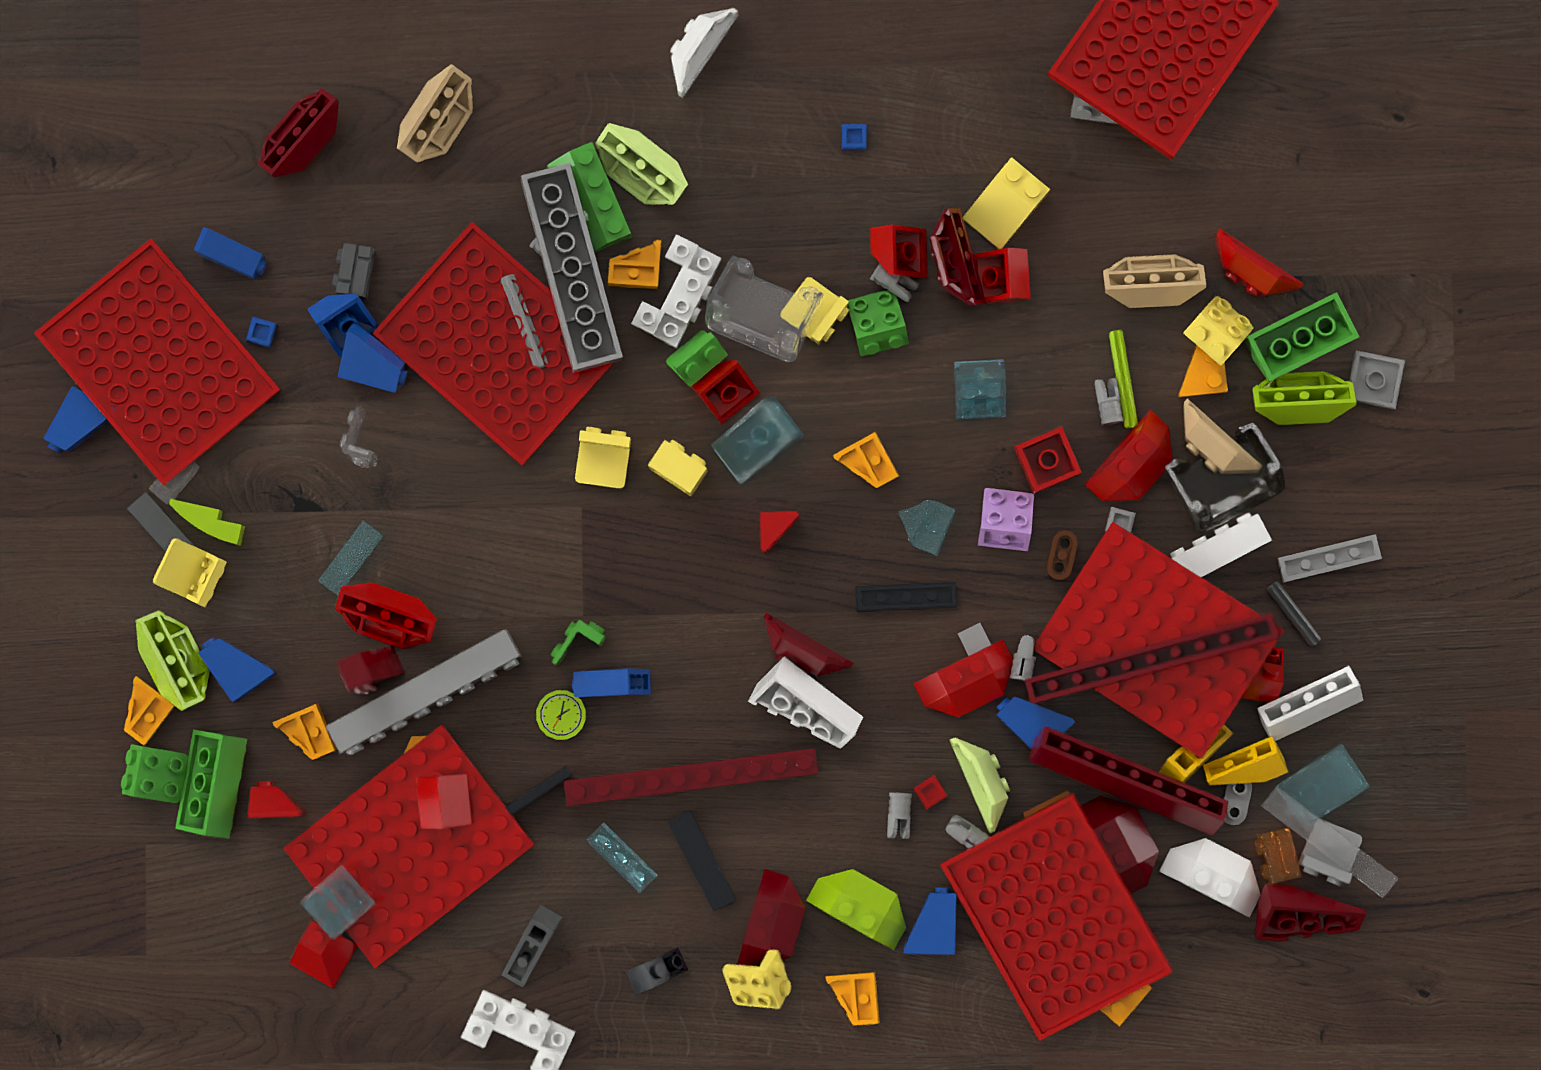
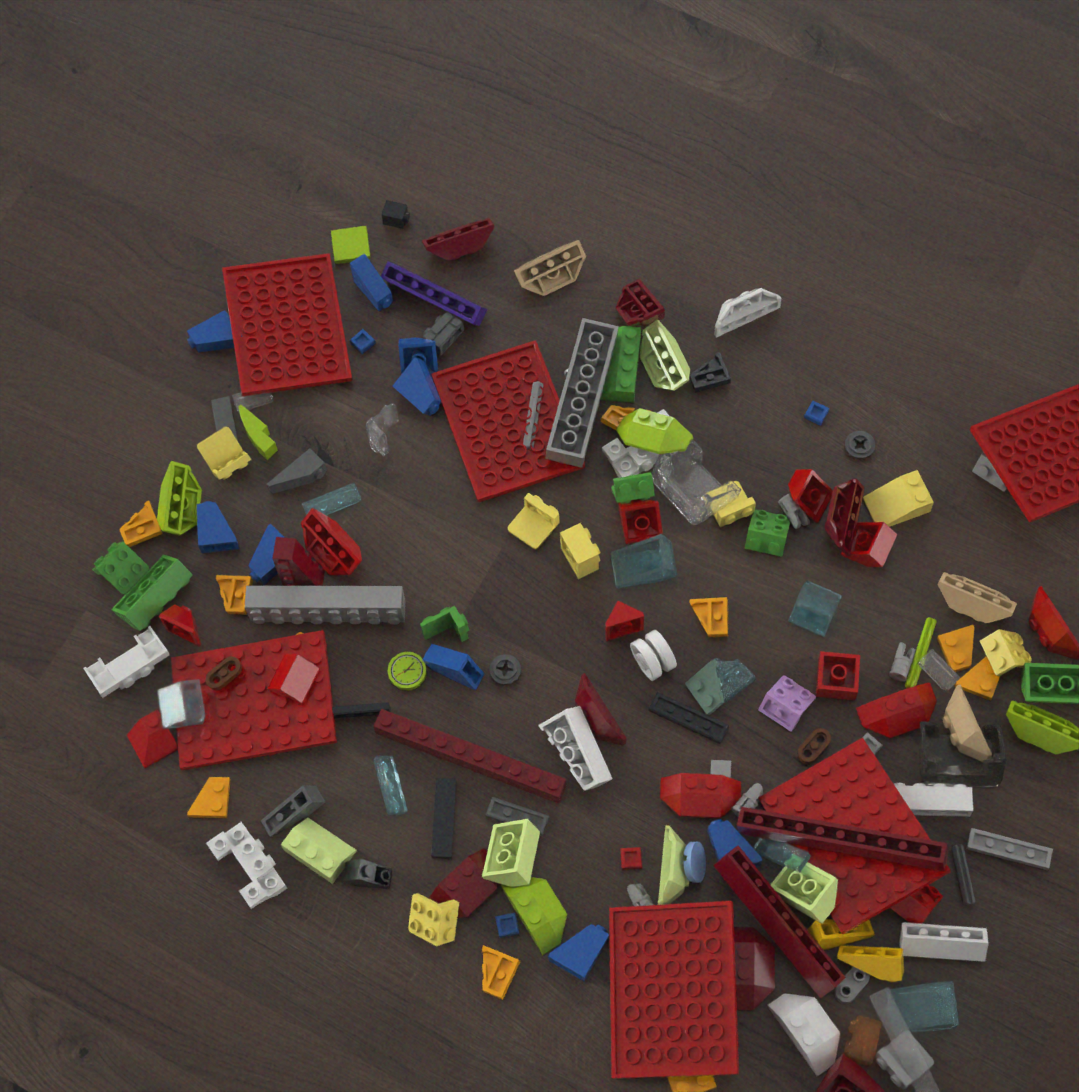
camera: 35 degrees right, 20 degrees down
light grey hinge [887,792,912,839] -> none
none -> white bracket [83,626,170,698]
none -> light orange wing [187,777,230,818]
none -> reddish brown plate [206,657,242,690]
none -> blue slope [248,524,284,585]
none -> dark grey slope [267,448,327,494]
none -> yellowish green slope [281,818,357,884]
none -> lime tile [331,226,371,264]
none -> black brick [381,200,410,229]
none -> dark purple brick [381,261,487,326]
none -> yellowish green slope [482,819,540,887]
none -> dark grey tile [485,797,549,836]
none -> dark grey gear [490,654,521,685]
none -> blue tile [495,913,520,938]
none -> dark red wedge [615,279,665,326]
none -> lime wedge [616,408,693,454]
none -> white wheel [630,630,677,681]
none -> light blue tile [683,842,706,883]
none -> sand green wing [685,660,724,715]
none -> black wing [690,352,731,393]
none -> clear light blue tile [753,838,811,873]
none -> yellowish green slope [771,855,838,924]
none -> dark grey gear [845,431,875,459]
none -> clear tile [917,649,960,692]
none -> light orange wing [937,625,974,673]

